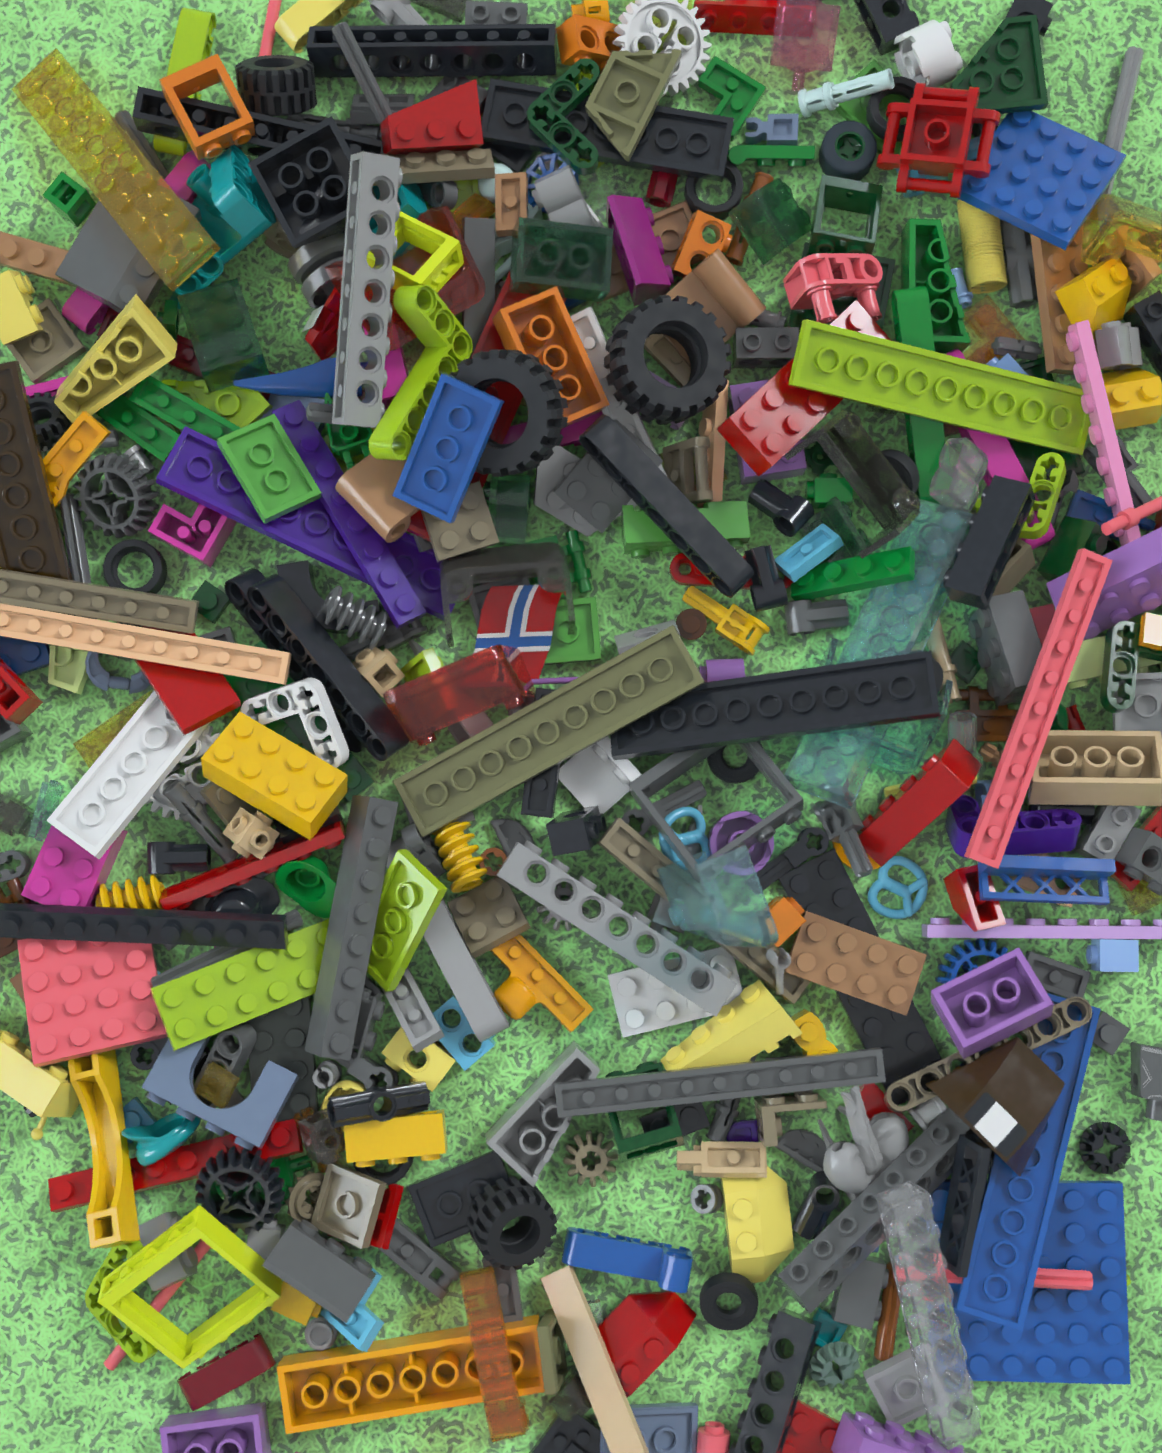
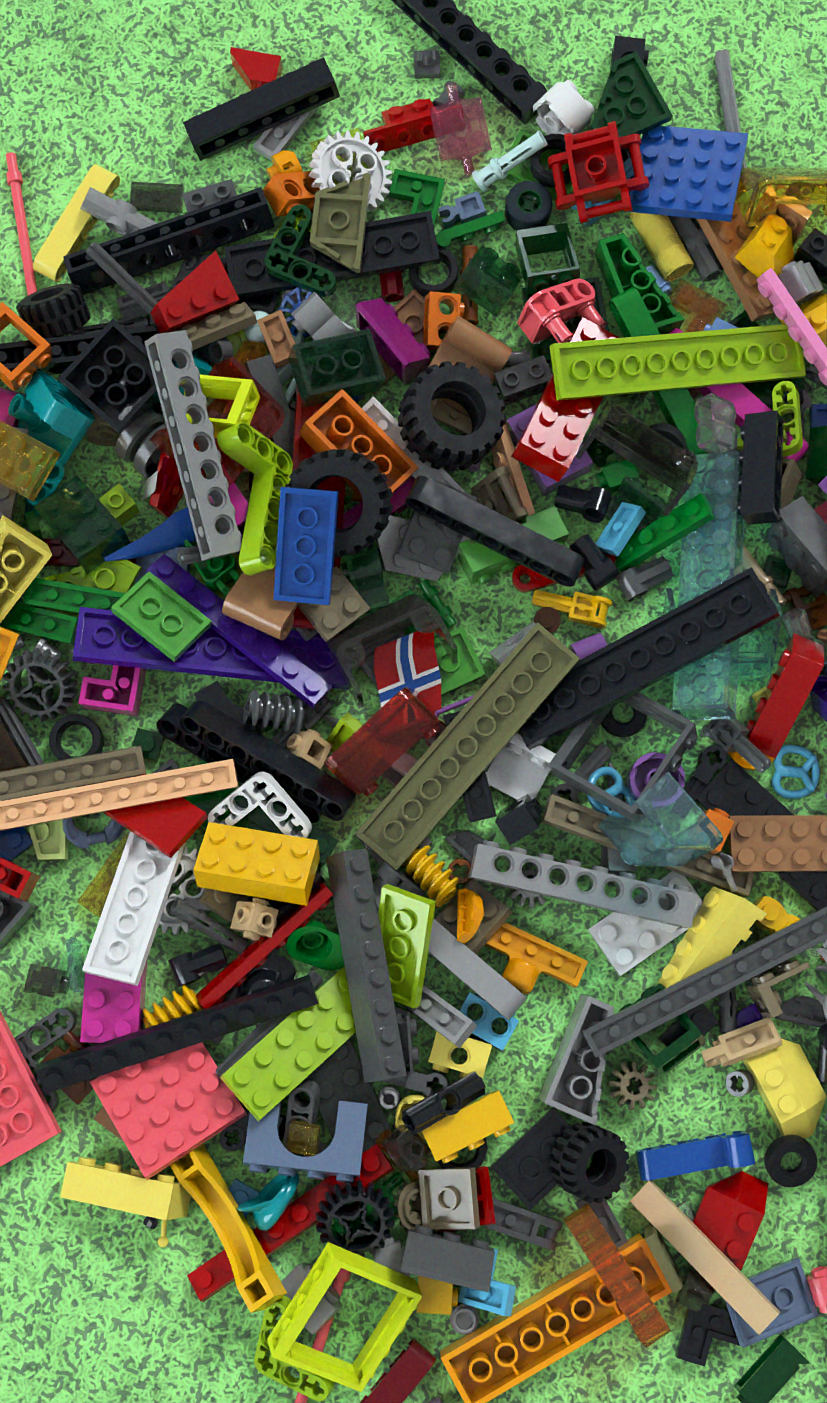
camera: 20 degrees left, 5 degrees down
dark grey piece [991,336,1042,361] -> none
none -> lime brick [98,483,140,528]
none -> light orange plate [457,888,484,944]

